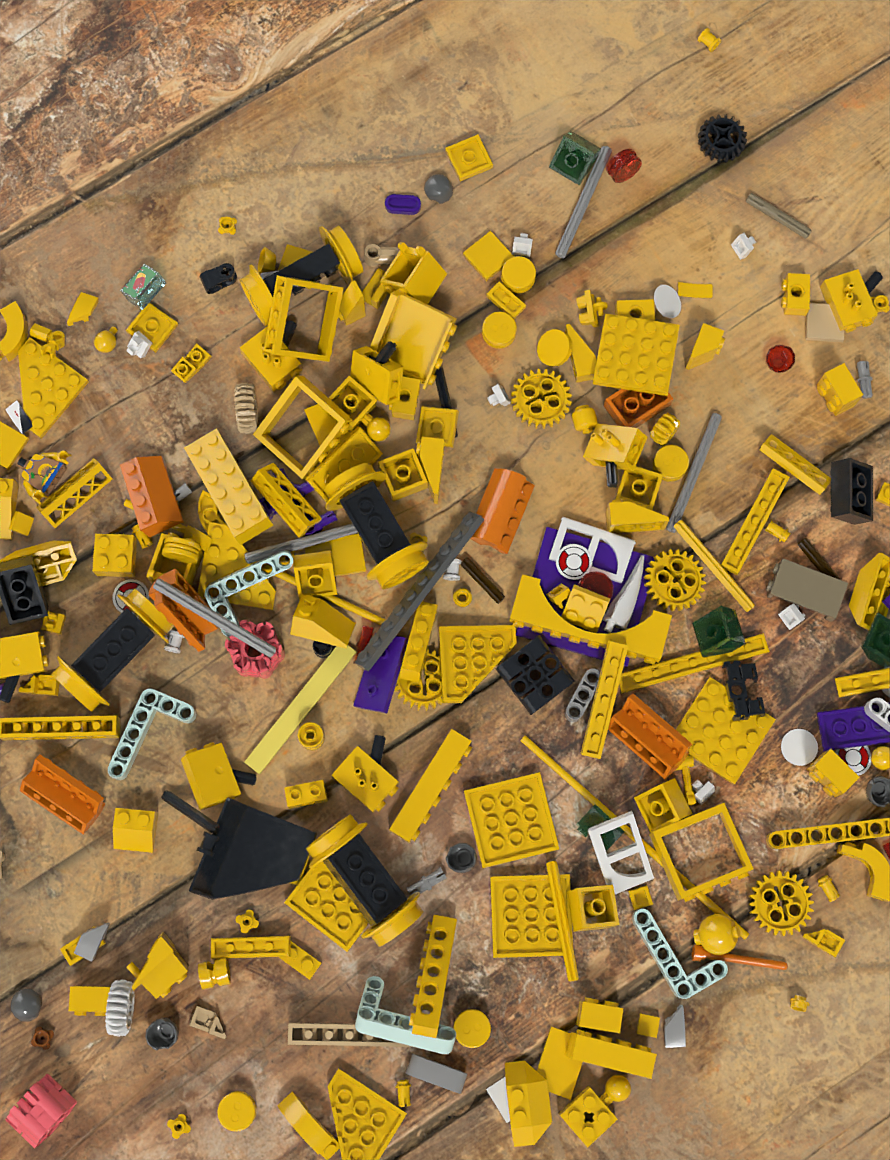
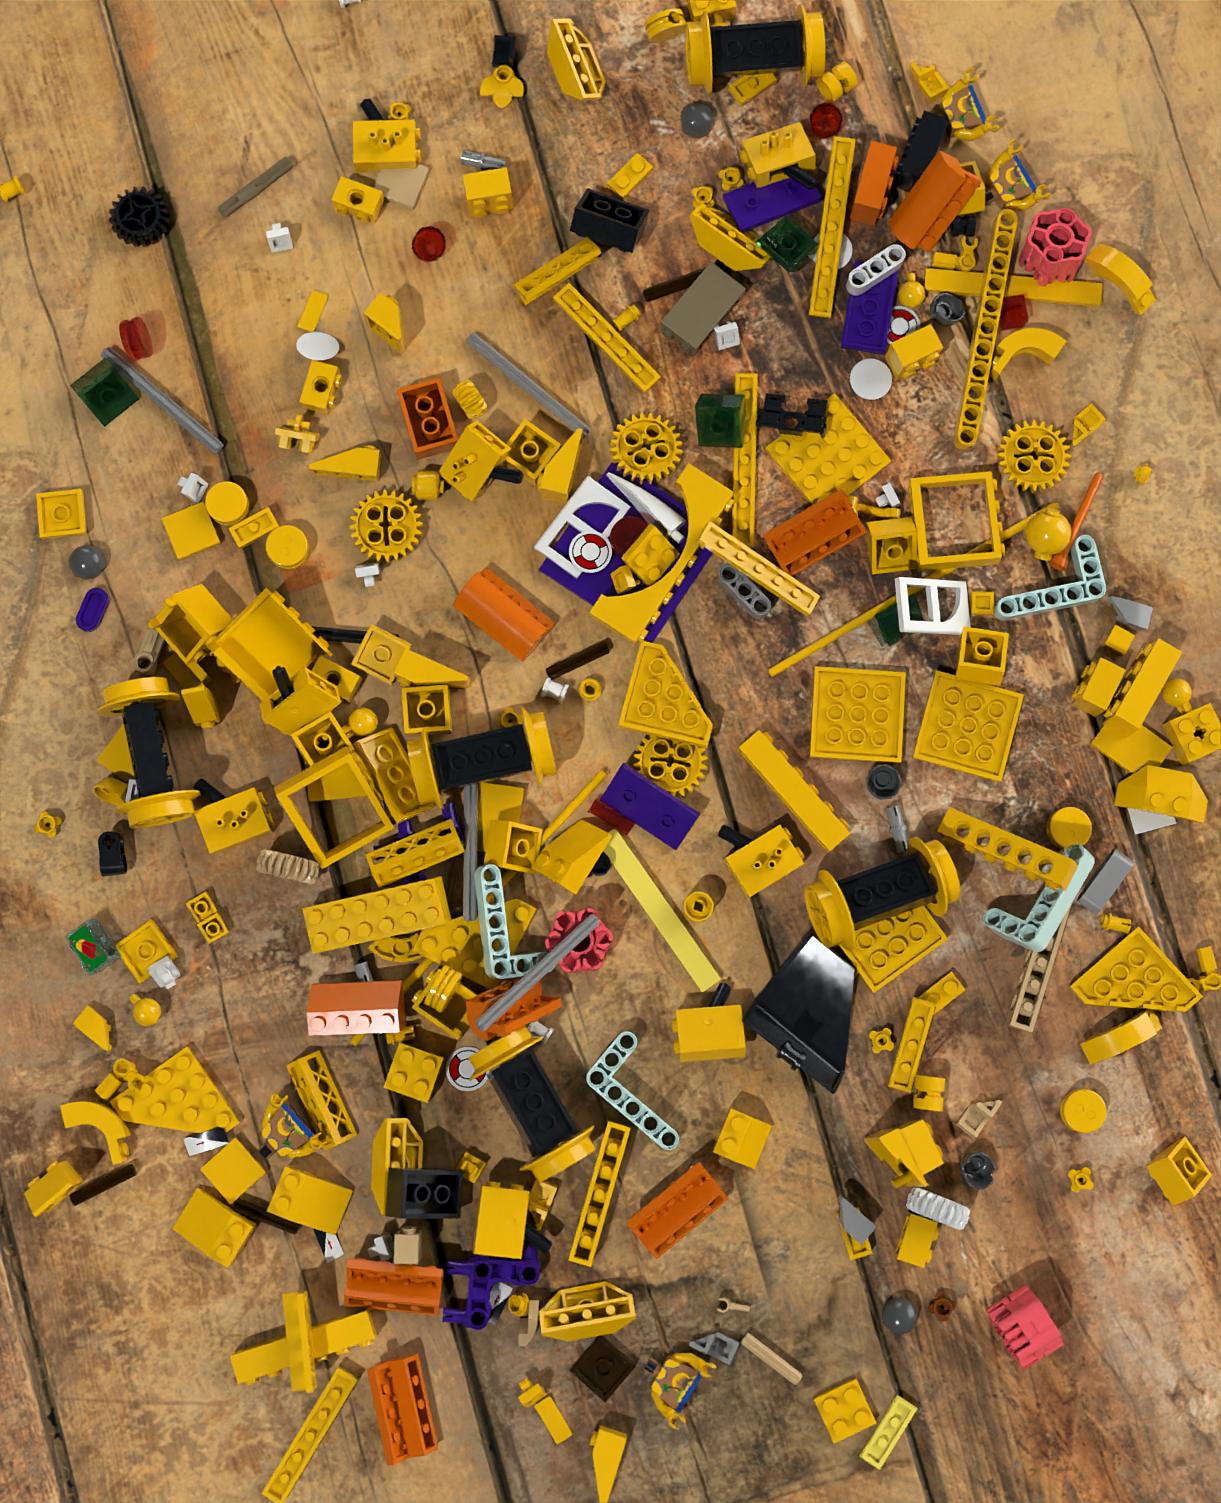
camera: 75 degrees left, 5 degrees up
yellow tile [9,511,34,536] -> none
black axle [161,790,220,835] -> none
yellow sticker [183,525,212,553] -> none
yellow window [263,275,343,362] -> none
yellow brick [284,780,328,809] -> none
dark grey plate [354,511,484,672] -> none
yellow brick [400,601,438,683] -> none
black connector [496,635,575,715] -> none
yellow tile [537,329,572,367] -> none
yellow axle [546,861,579,982] -> none
yellow plate [593,314,680,396] -> none
yellow head [653,445,689,482] -> none
yellow axle [674,520,755,612] -> none
yellow pin [817,875,841,902] -> none

